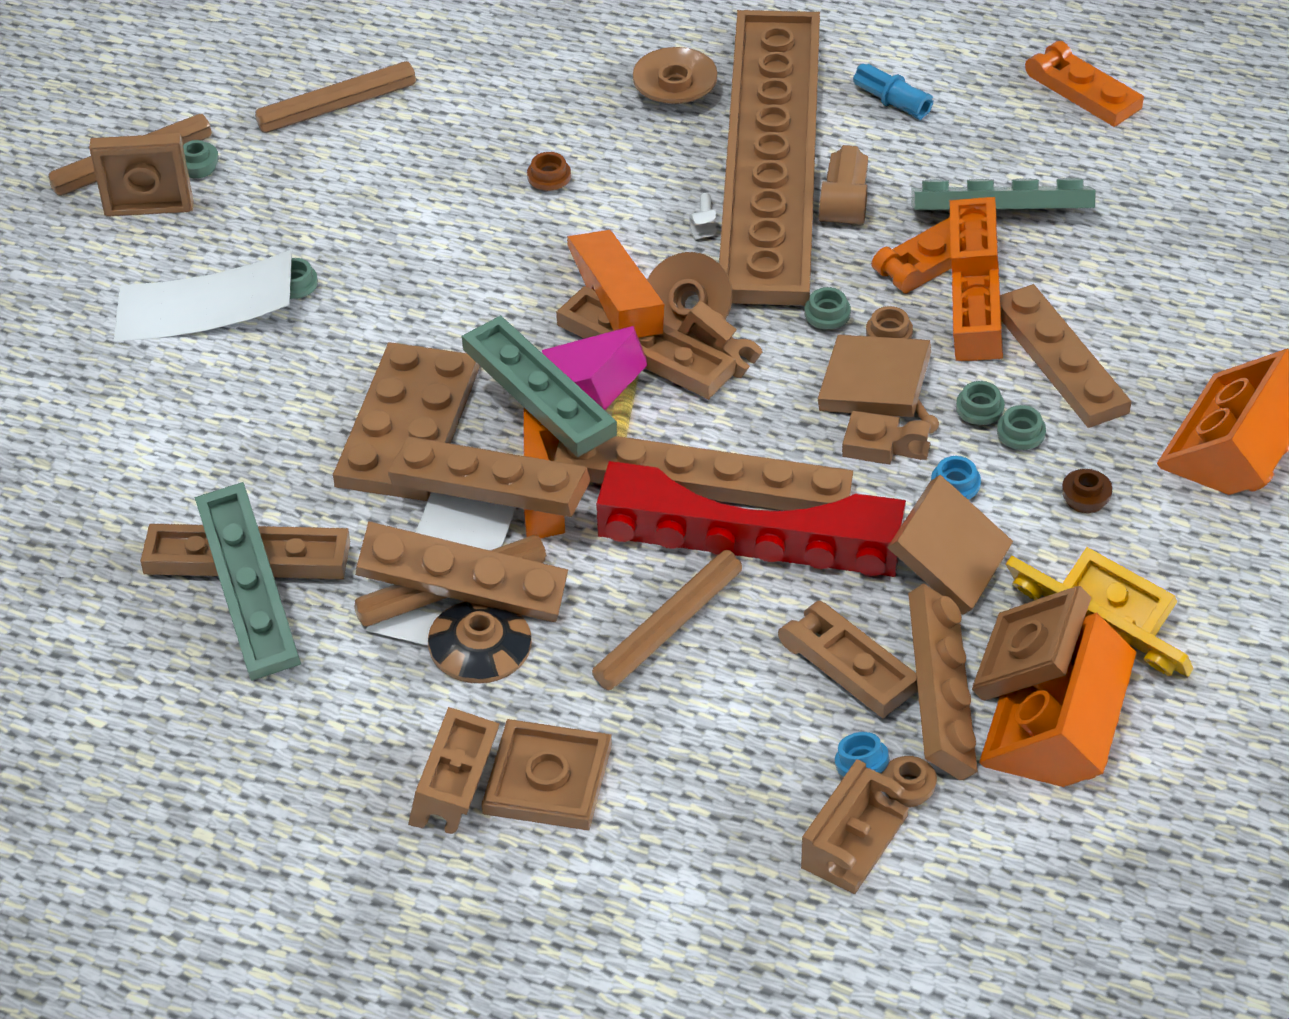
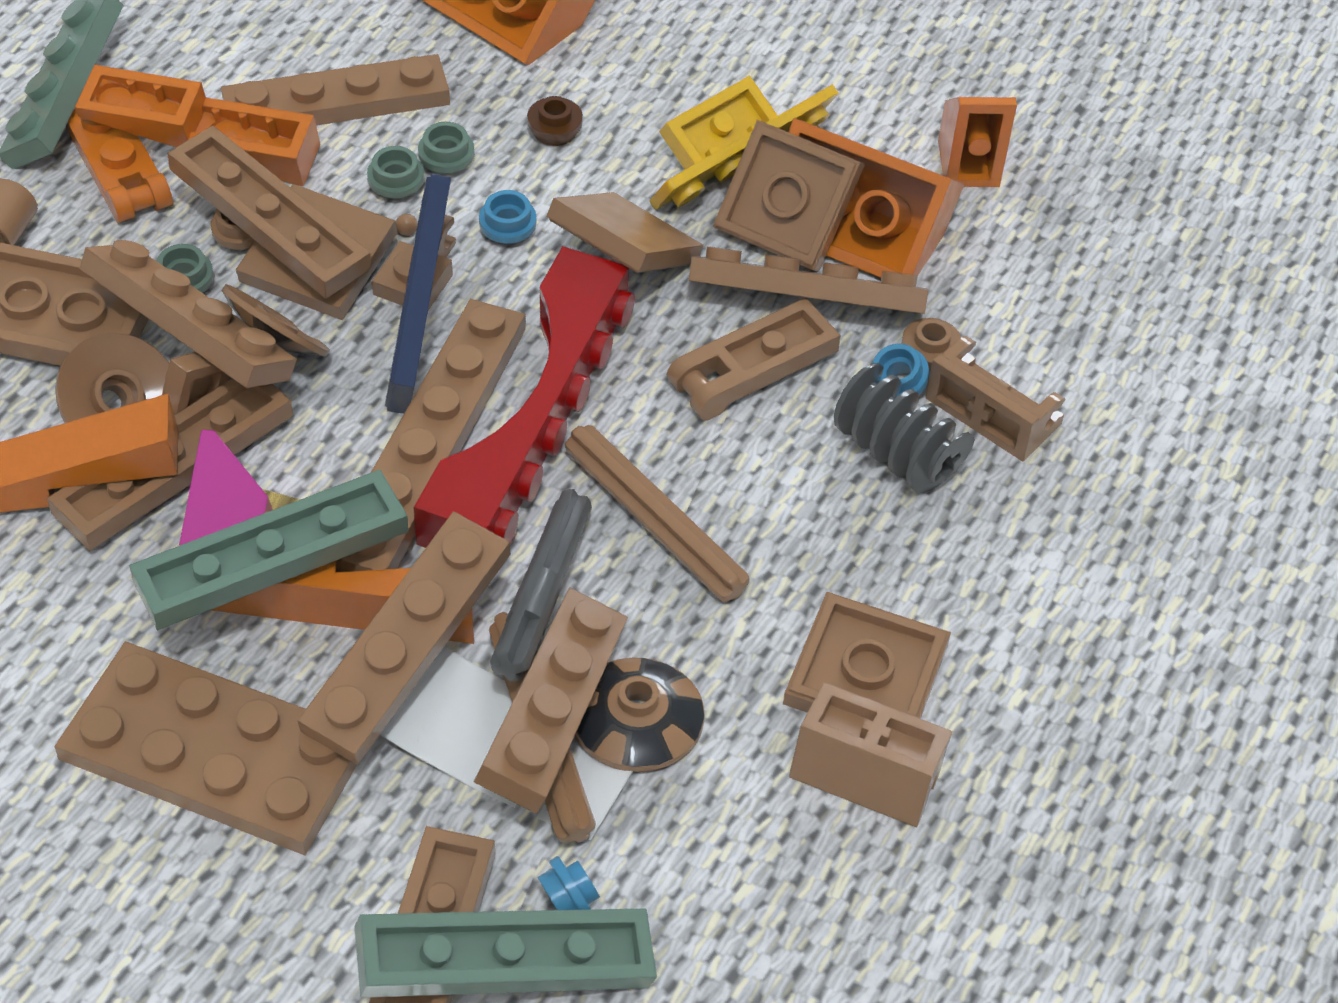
camera: 85 degrees left, 5 degrees up
none -> medium nougat plate [79,240,297,388]
none -> medium nougat plate [167,125,371,299]
none -> medium nougat dish [221,284,330,357]
none -> dark blue tile [385,173,451,414]
none -> dark grey axle [490,489,592,682]
none -> dark azure plate [537,856,600,910]
none -> dark grey piece [834,363,975,493]
none -> orange slope [938,97,1017,187]

